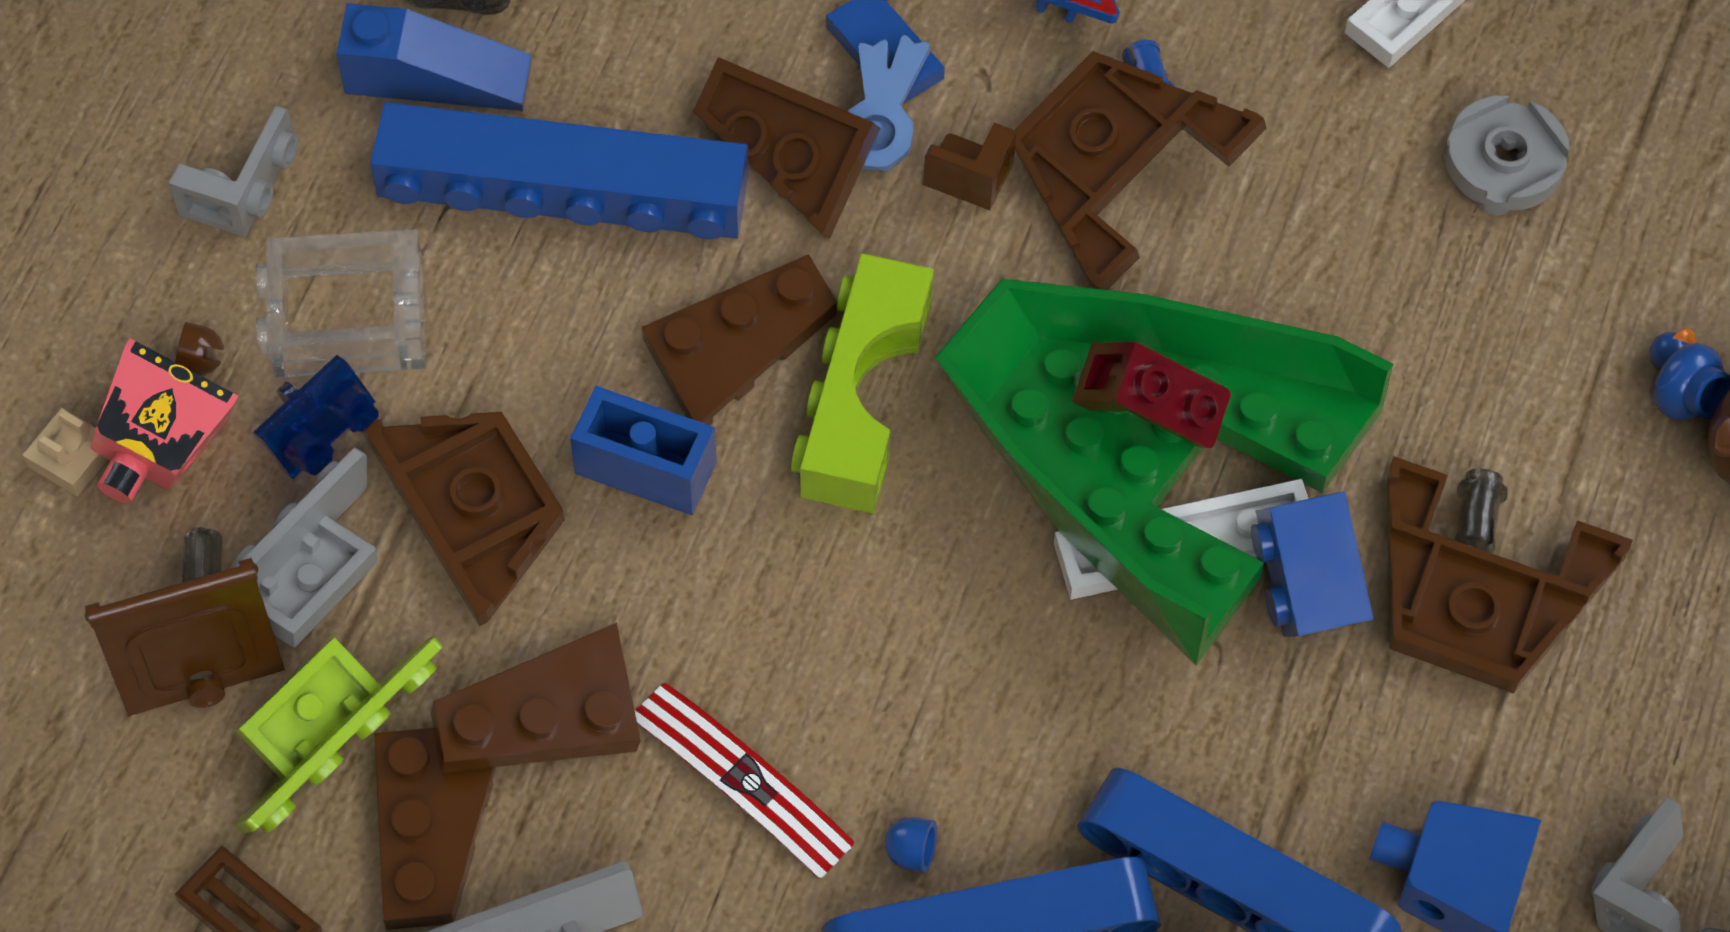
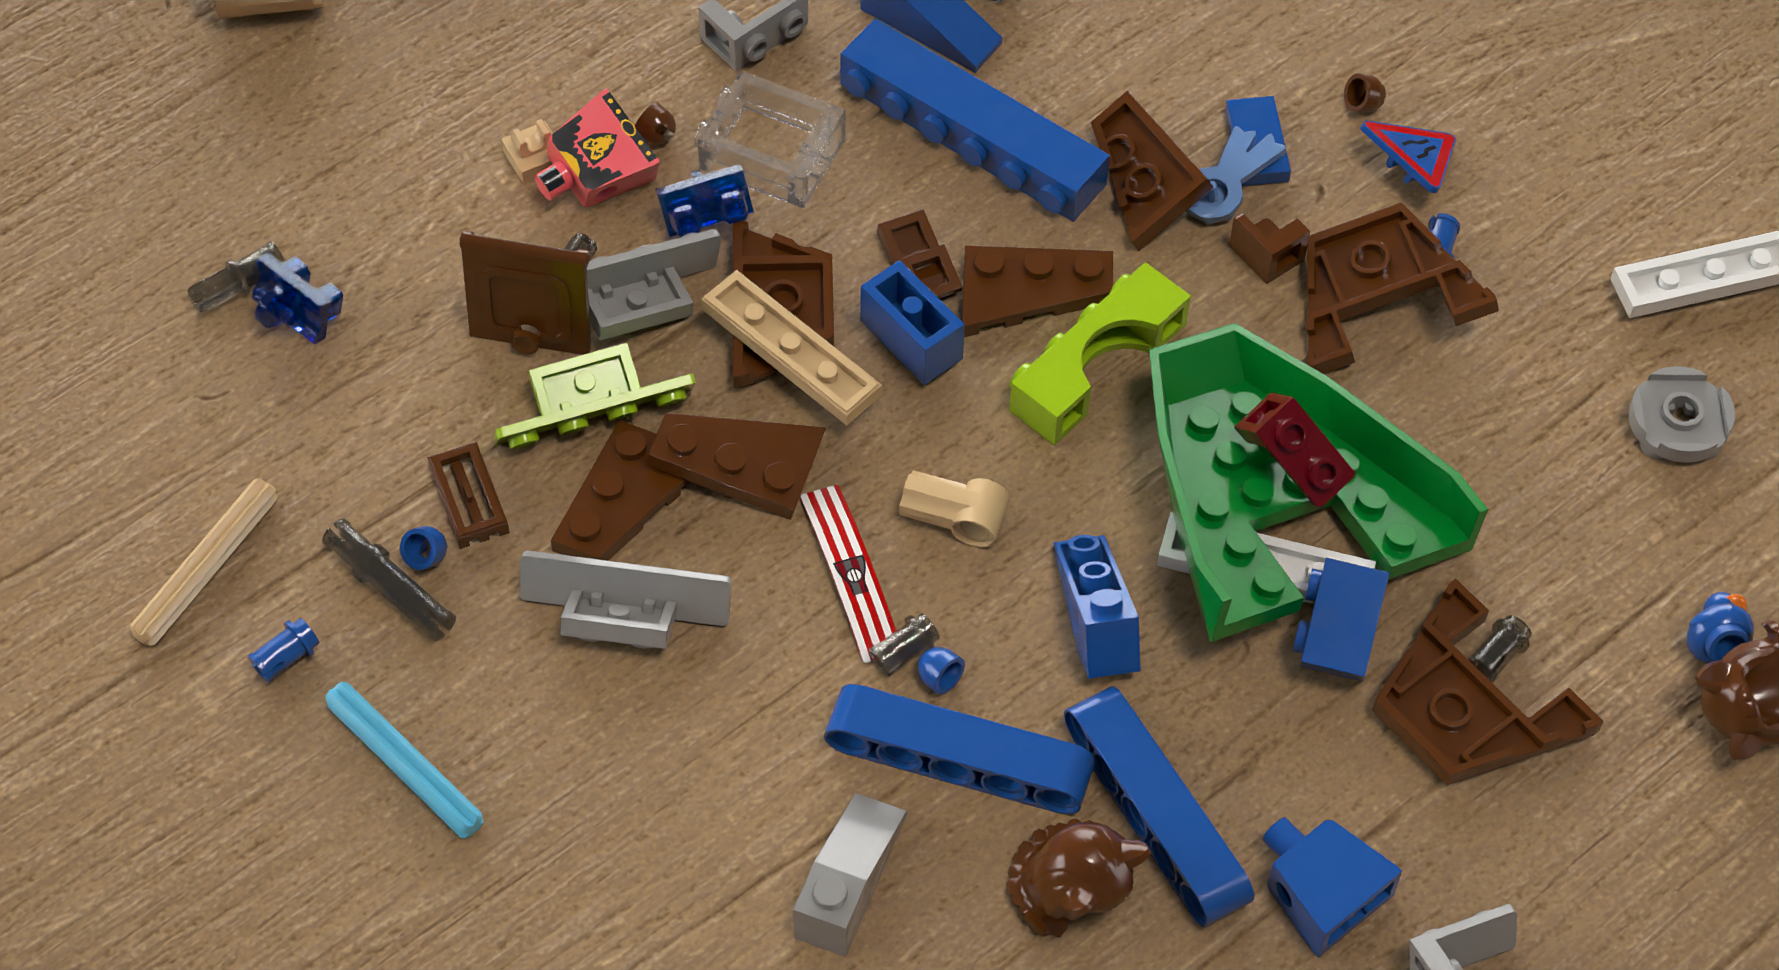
camera: 30 degrees right, 5 degrees down
none -> tan tile [701,270,882,426]
none -> clear smoke pin [869,613,940,677]
none -> reddish brown slope [876,209,963,298]
none -> tan piece [899,470,1010,548]
none -> blue slope [1053,535,1141,679]

